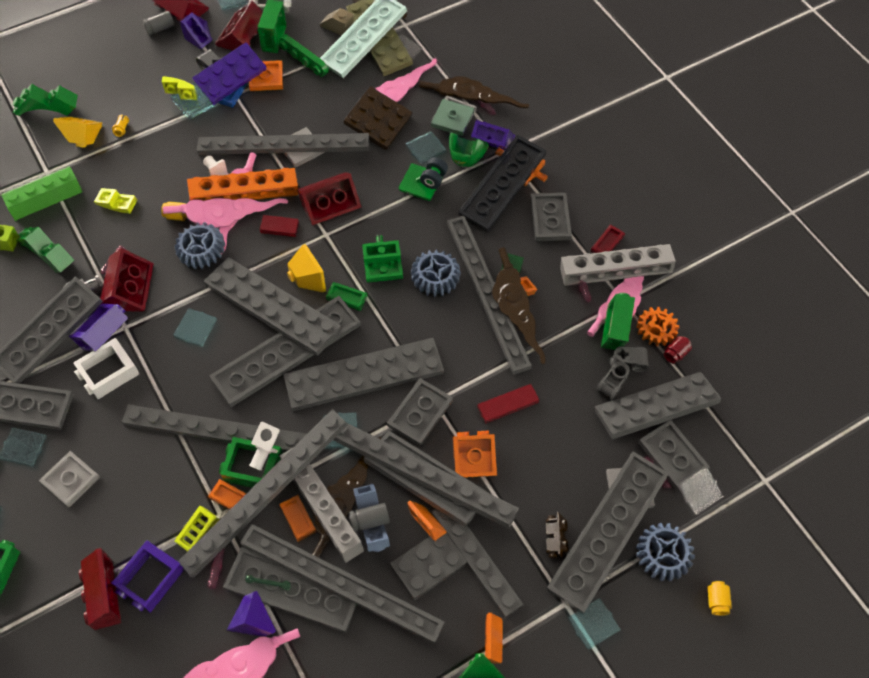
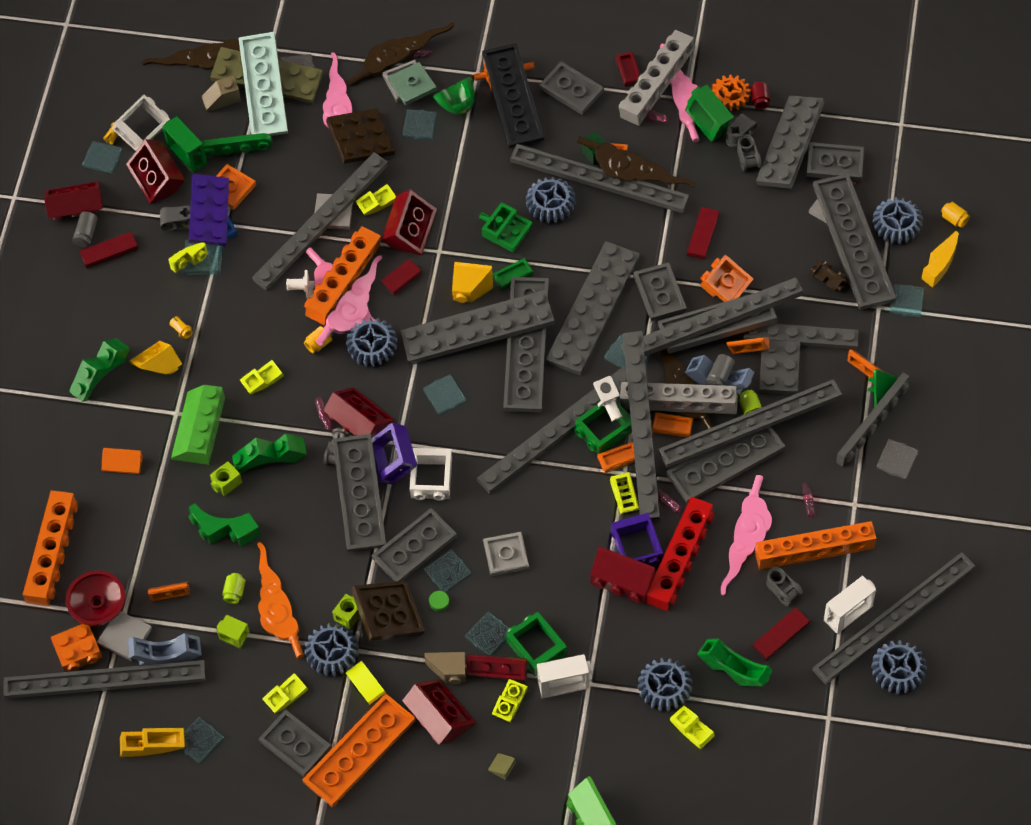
camera: 45 degrees left, 0 degrees up
dark purple slope [180,12,213,49] -> none
dark purple slope [226,591,276,637] -> none
clear green hinge [245,575,291,590] -> none
plate [398,157,448,201] -> none
dark purple window [471,120,516,150] -> none
clear piece [677,467,724,515] -> none
none -> dark red tile [80,232,138,268]
none -> neon yellow slope [355,184,396,216]
none -> red brick [646,496,715,611]
none -> lime brick [739,390,762,415]
none -> yellow slope [922,231,959,288]

